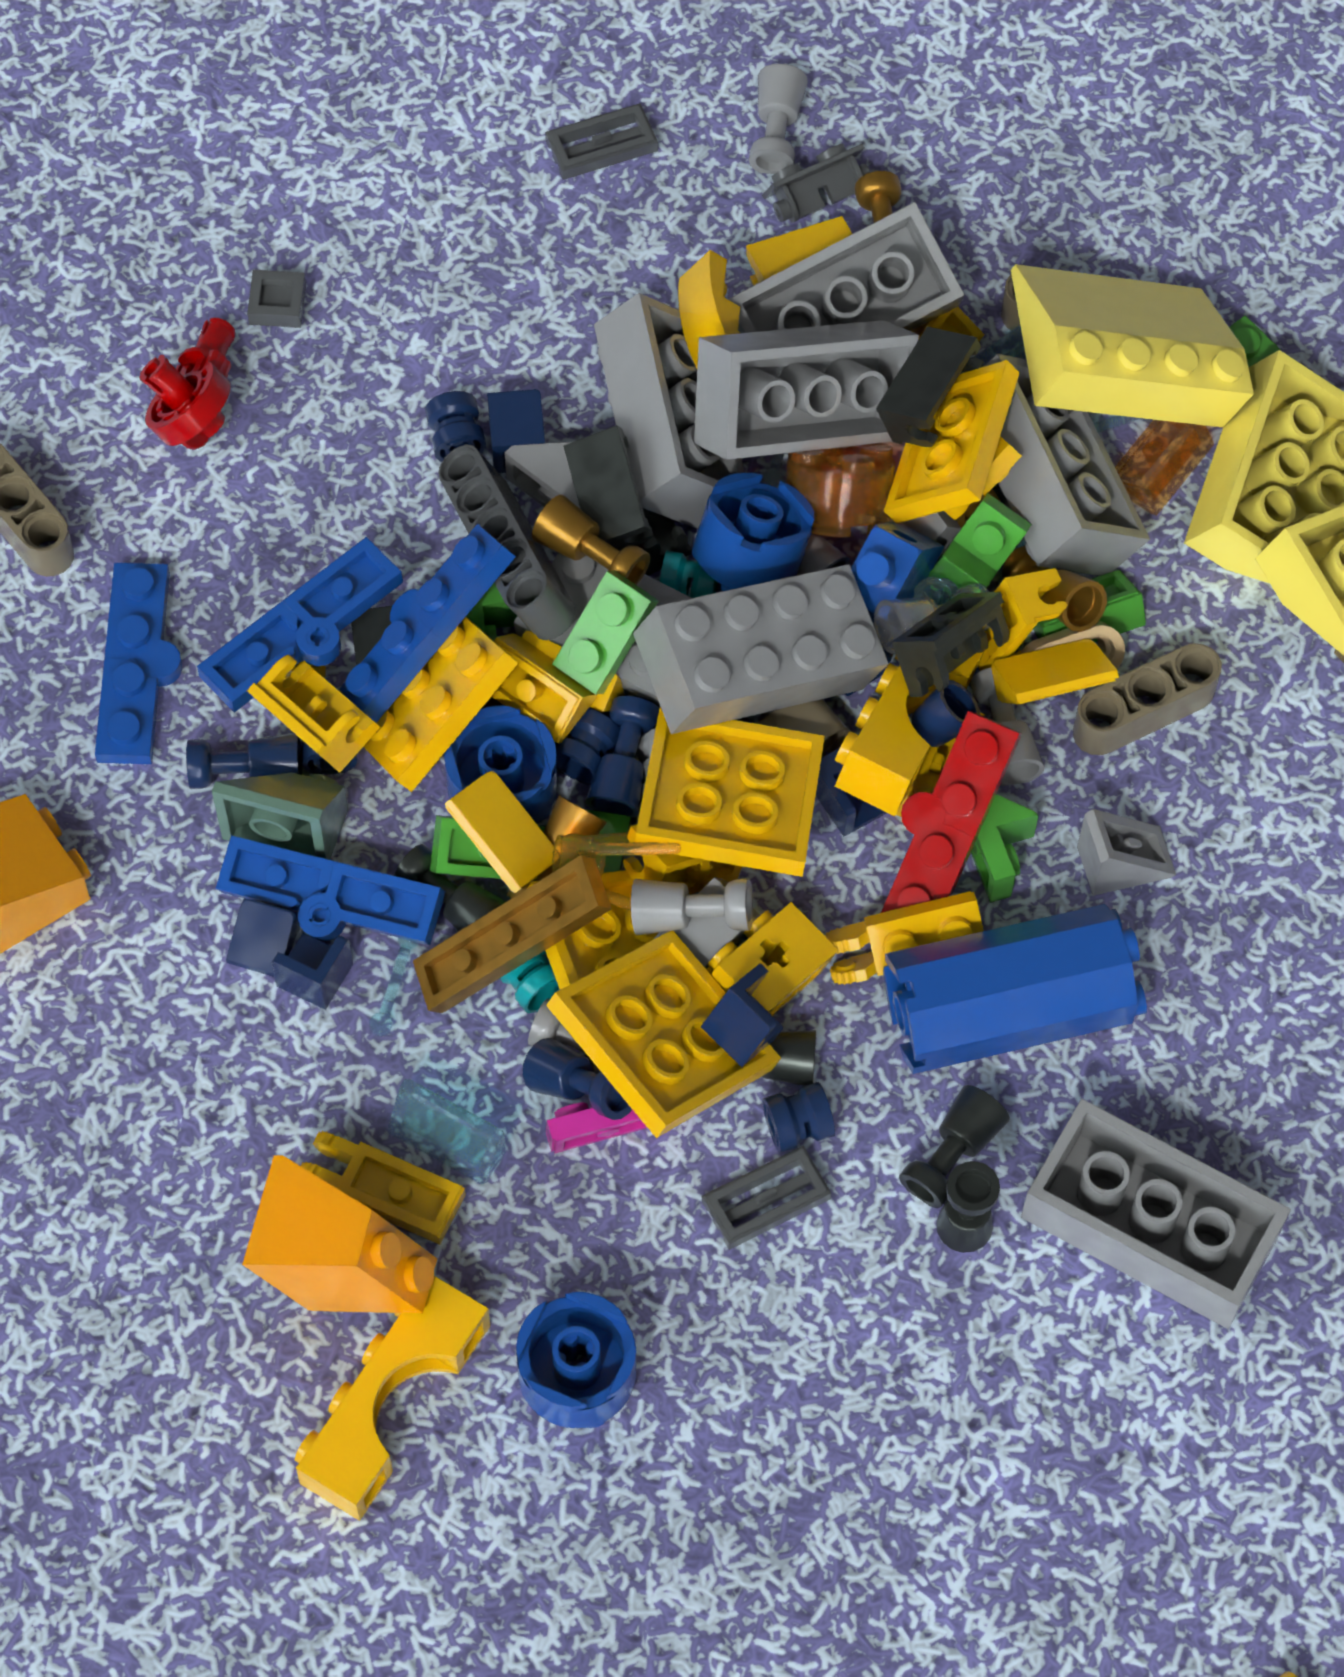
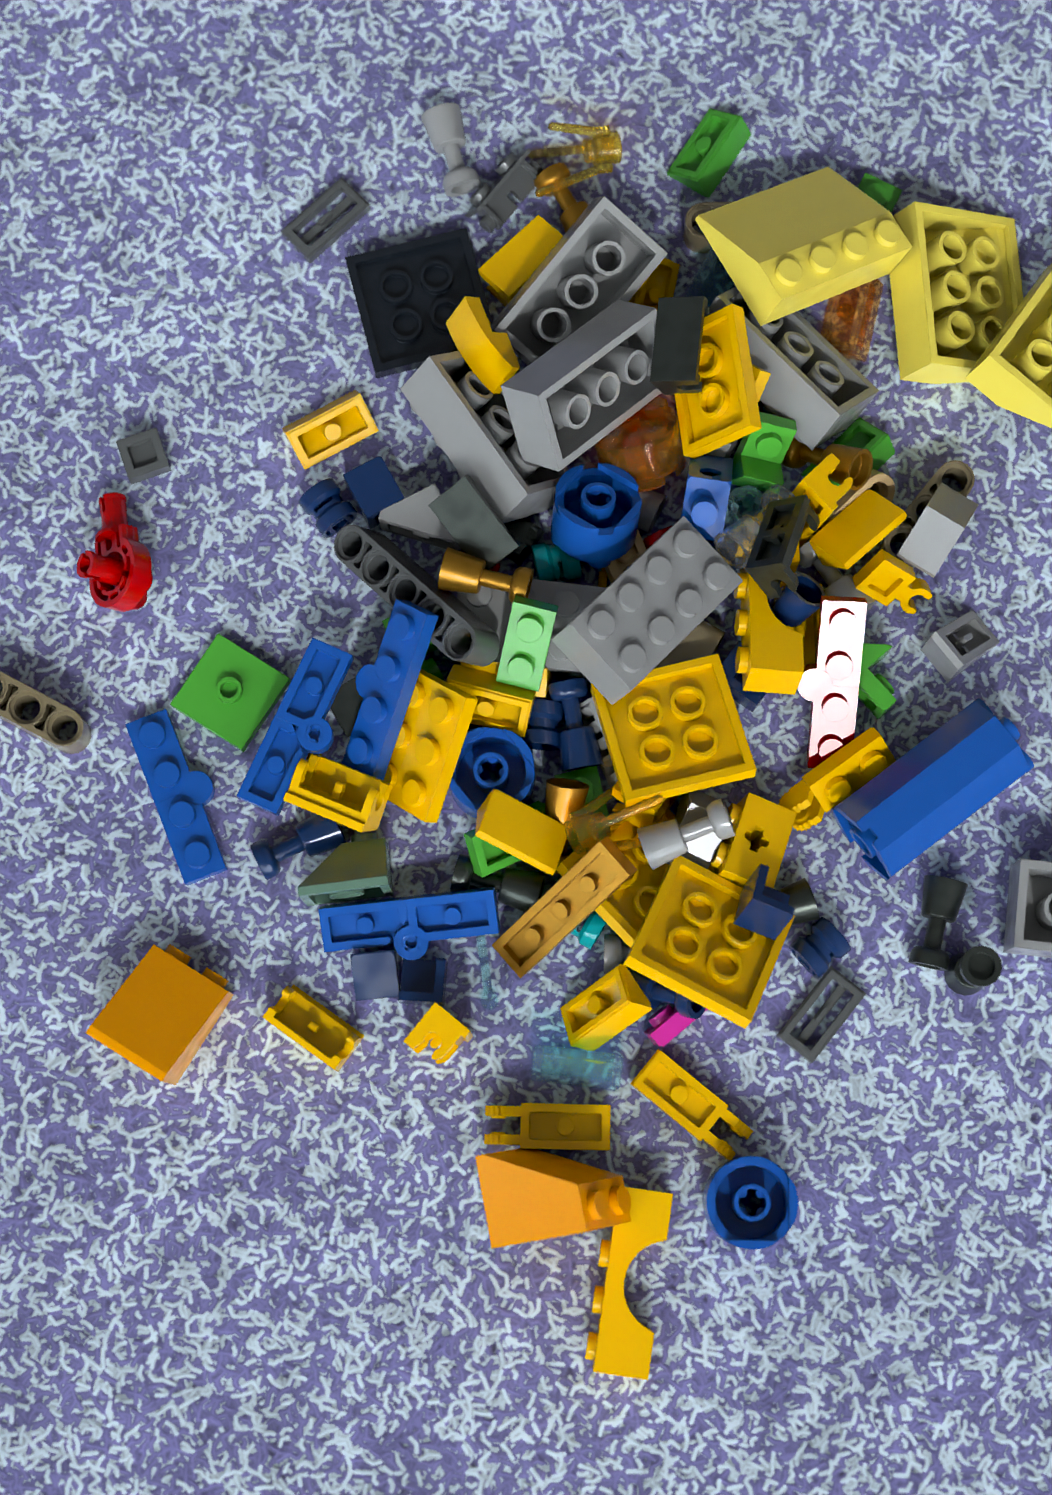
camera: 20 degrees left, 15 degrees up
none -> bright green plate [170,633,291,752]
none -> yellow hinge [263,984,364,1072]
none -> yellow slope [282,390,379,470]
none -> black plate [345,228,492,379]
none -> yellow hinge [404,1002,473,1064]
none -> clear yellow plant [528,122,622,197]
none -> yellow slope [560,964,652,1051]
none -> yellow hinge [630,1049,753,1161]
none -> bright green slope [667,108,751,198]
none -> yellow plate [852,549,933,614]
none -> light grey slope [896,483,978,578]

